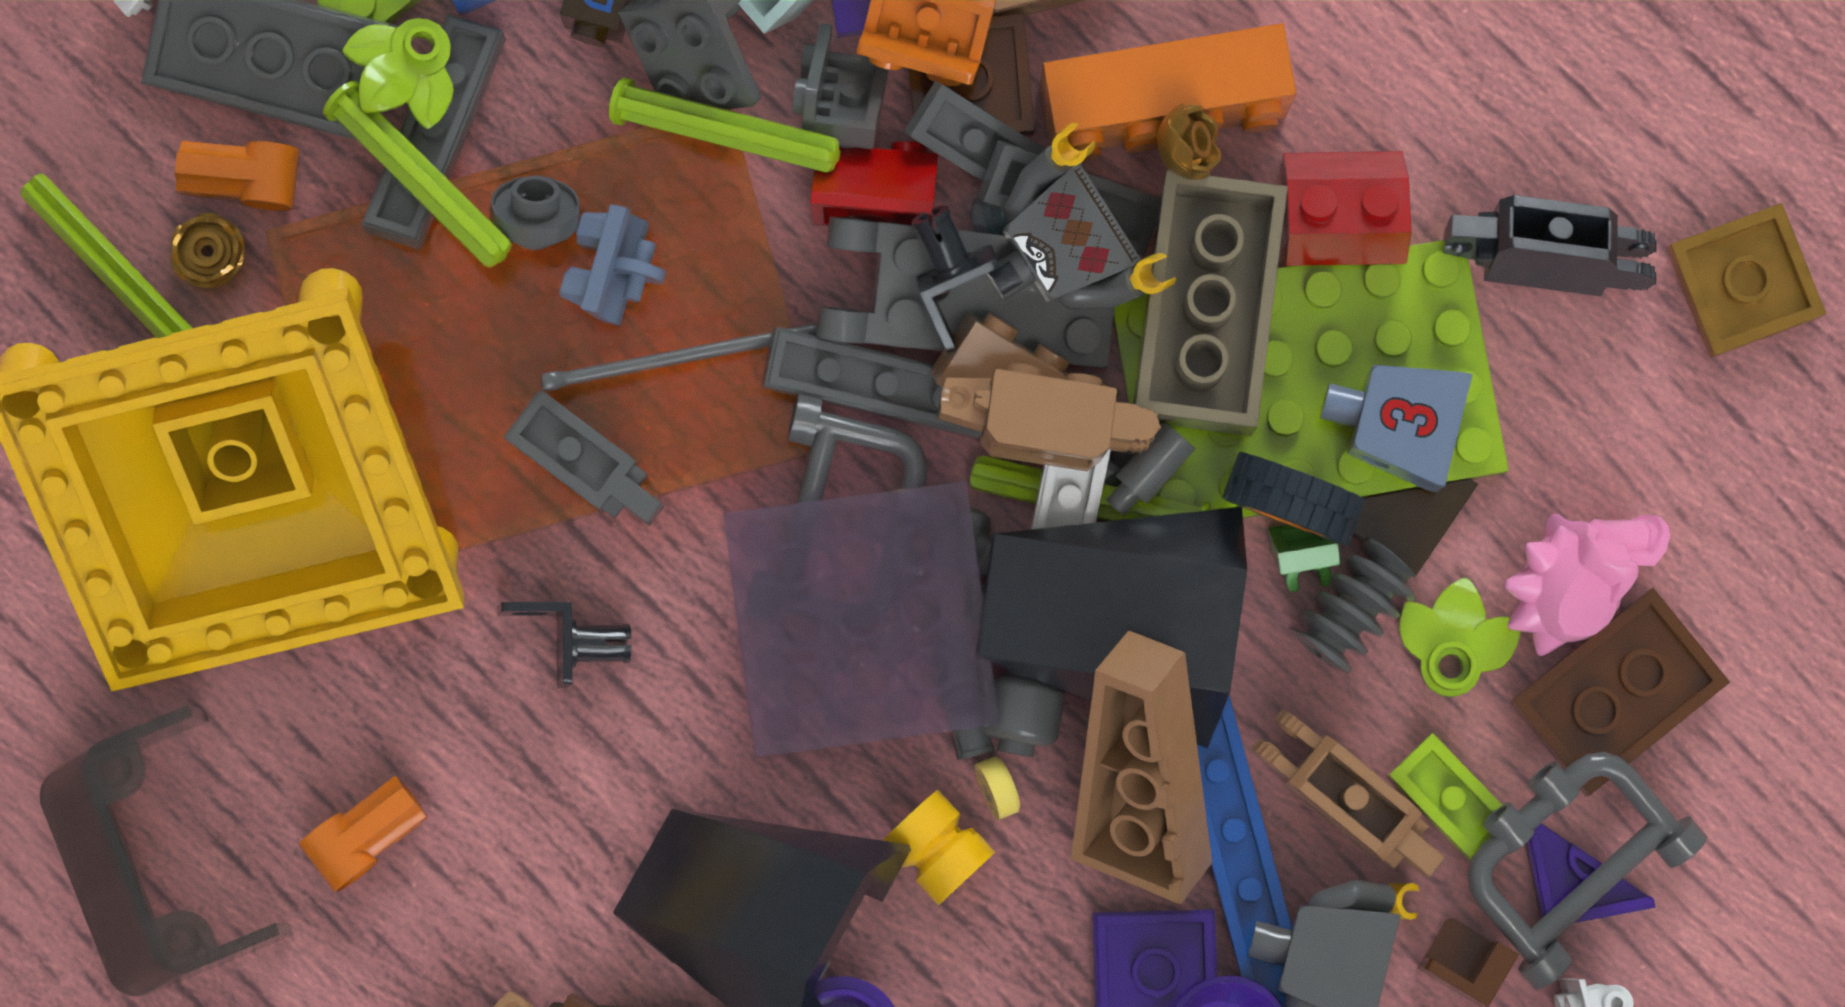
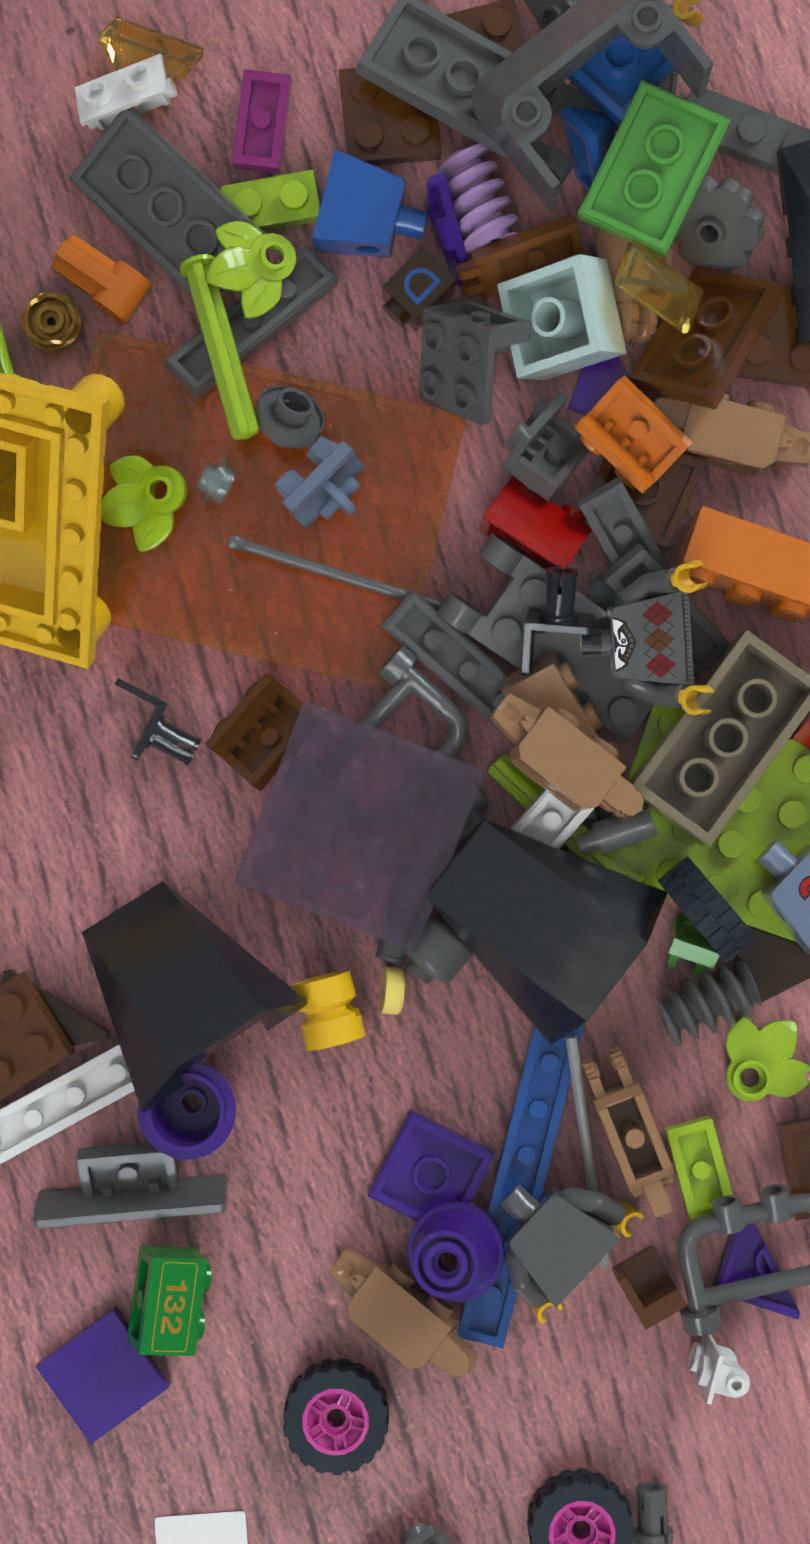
camera: 30 degrees right, 5 degrees up
dark grey hinge [503,390,664,526] -> none
lime axle [609,77,841,173] -> none
medium nougat wedge [1071,631,1212,905] -> none
pearl gold plate [1157,104,1221,179] -> none
none -> lime plate [101,456,187,552]
none -> clear light blue plate [196,457,236,504]
none -> reddish brown bracket [206,673,322,792]
none -> light grey axle [565,1035,610,1267]

